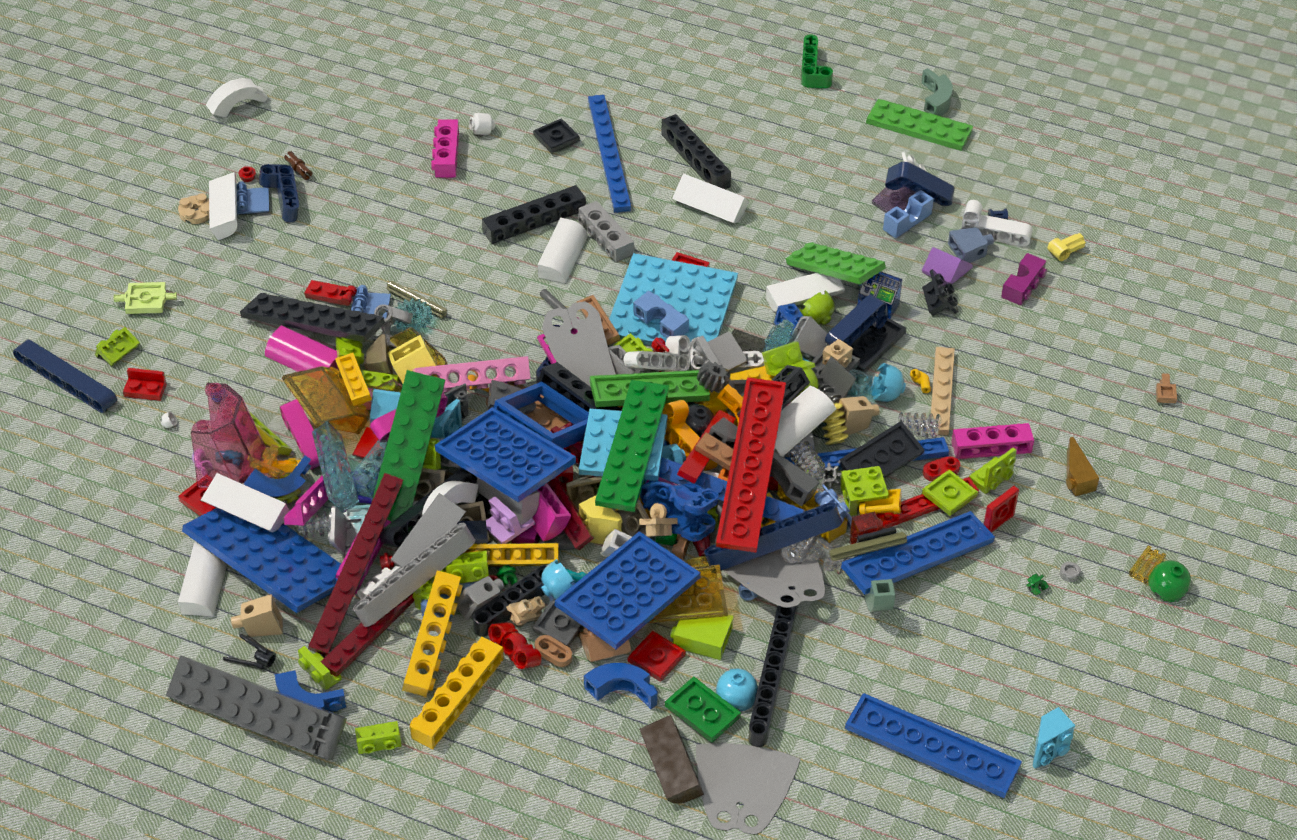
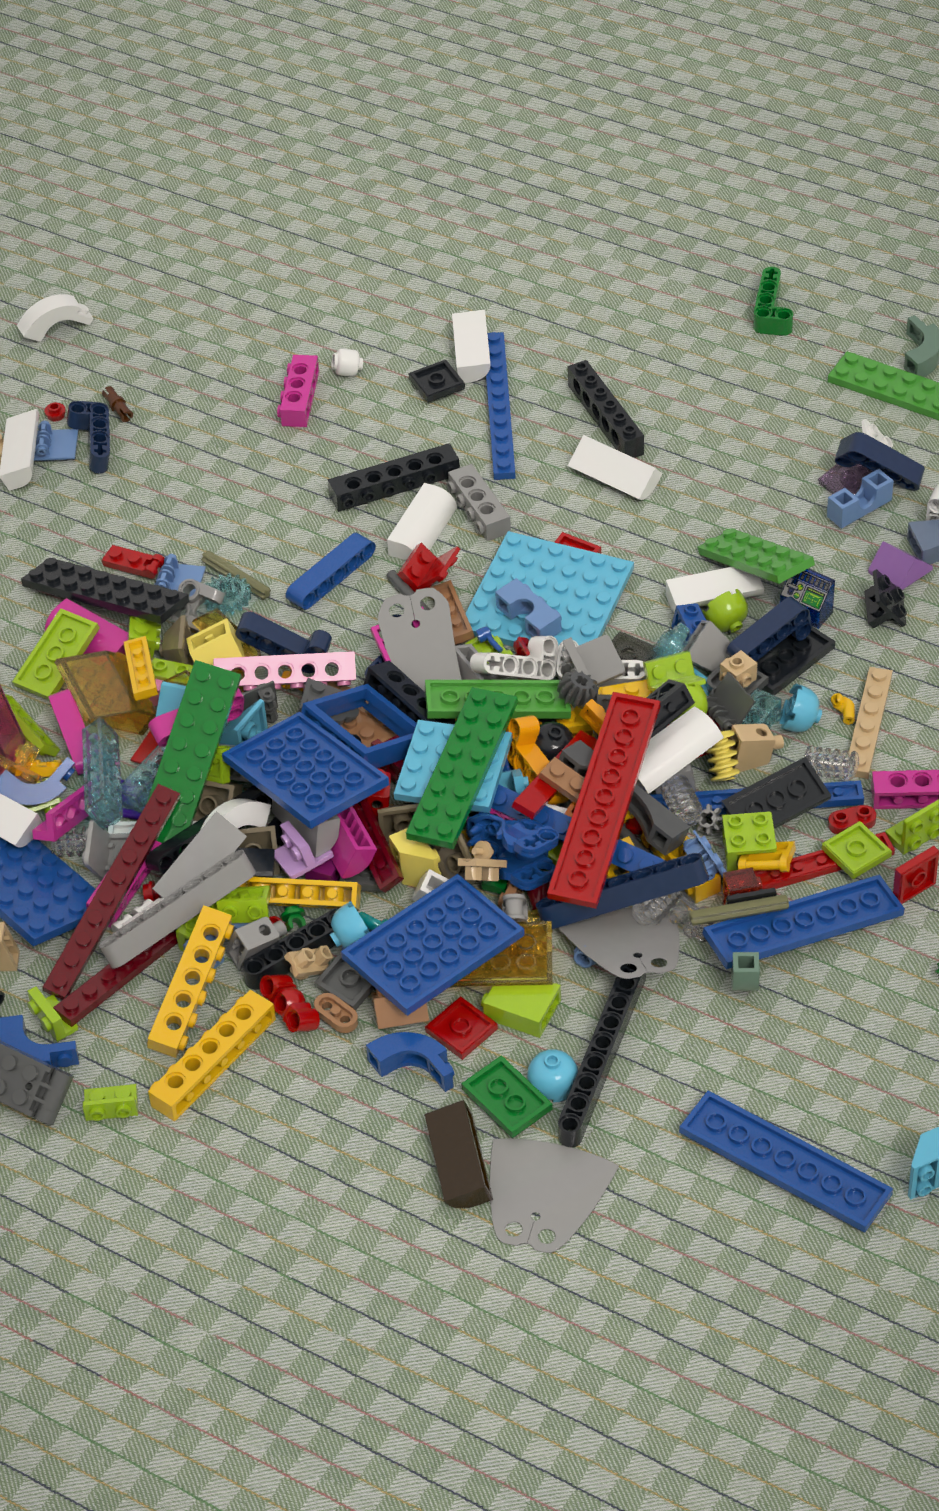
camera: 10 degrees right, 0 degrees up
none -> lime plate [12,608,100,701]
none -> dark blue beam [235,612,332,673]
none -> blue beam [286,532,376,610]
none -> red bracket [397,542,461,592]
none -> white brick [452,310,490,383]
none -> blue hand [476,627,503,653]
none -> light grey piece [502,894,528,926]

